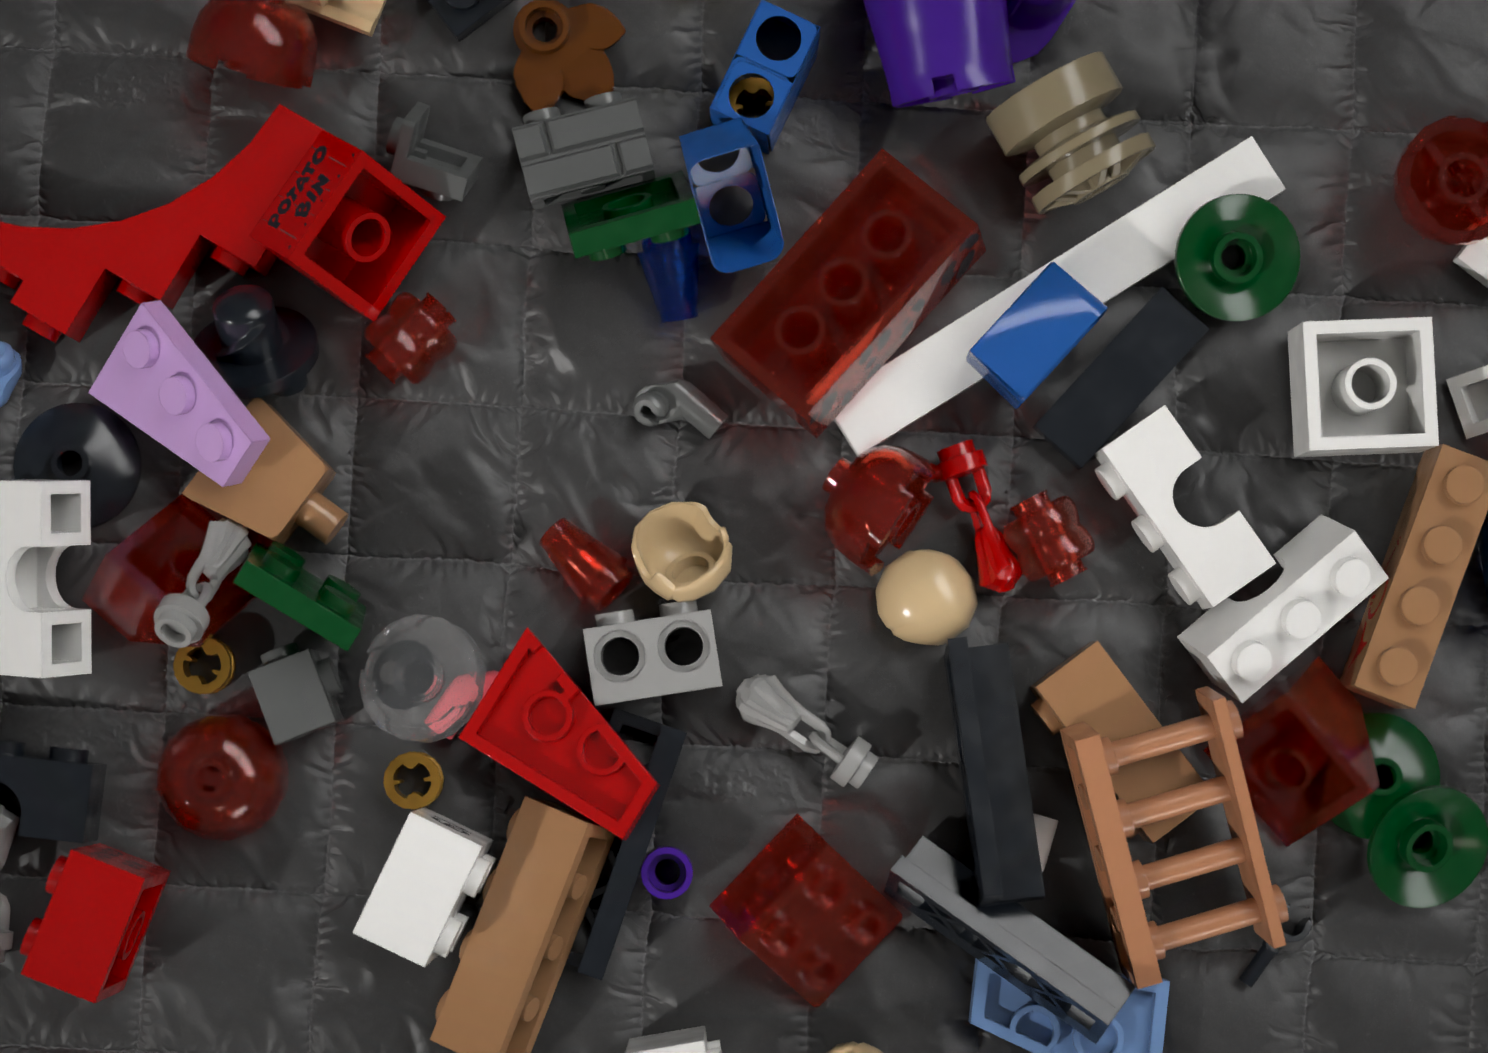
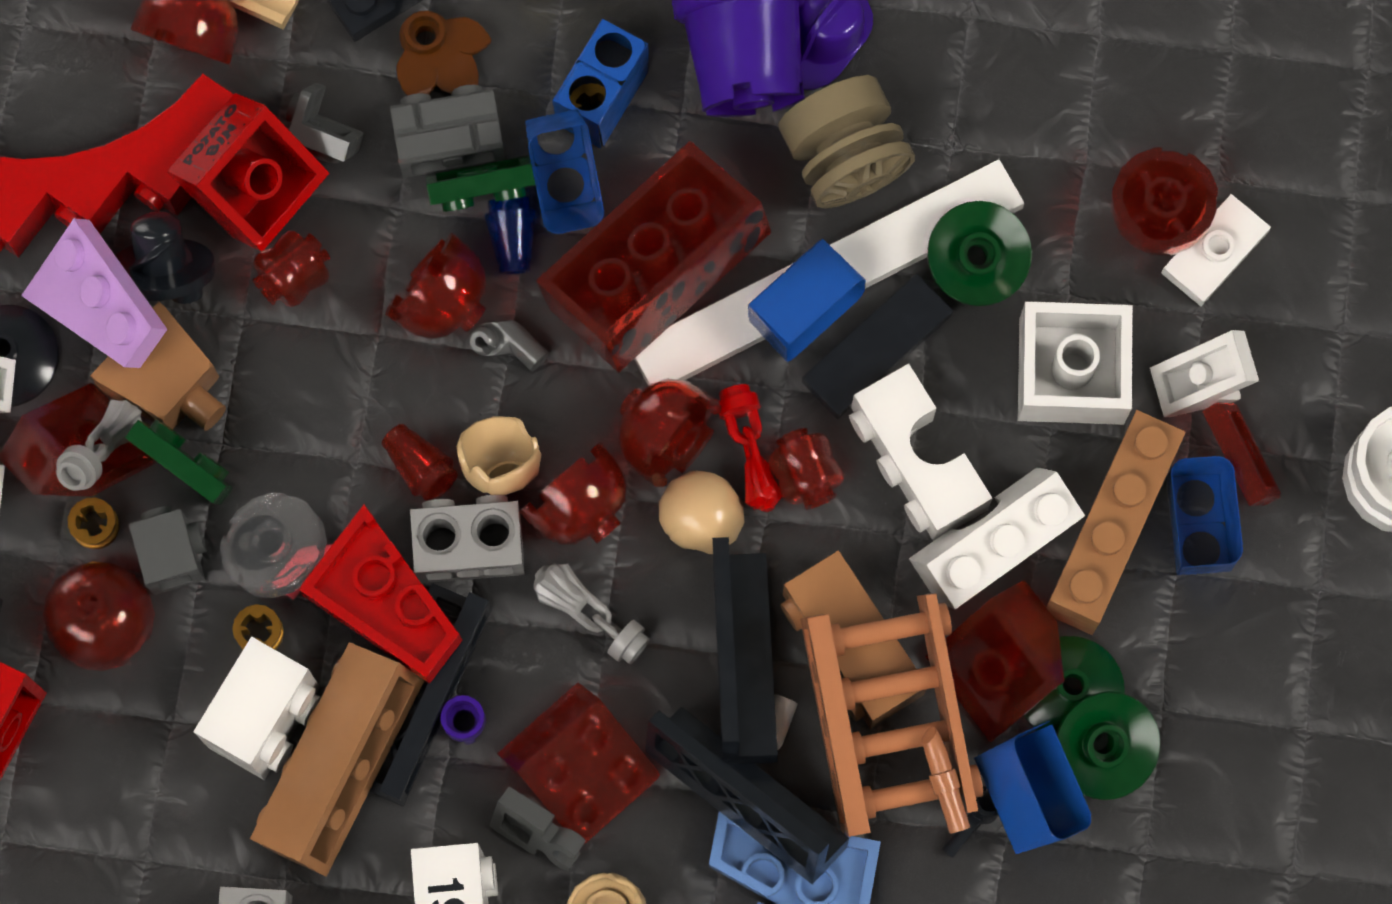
camera: 10 degrees right, 10 degrees down
none -> clear red cylinder [385,232,486,339]
none -> dark grey plate [489,786,586,872]
none -> clear red cylinder [519,442,628,545]
none -> nougat piece [922,726,970,834]
none -> blue piece [974,721,1091,854]

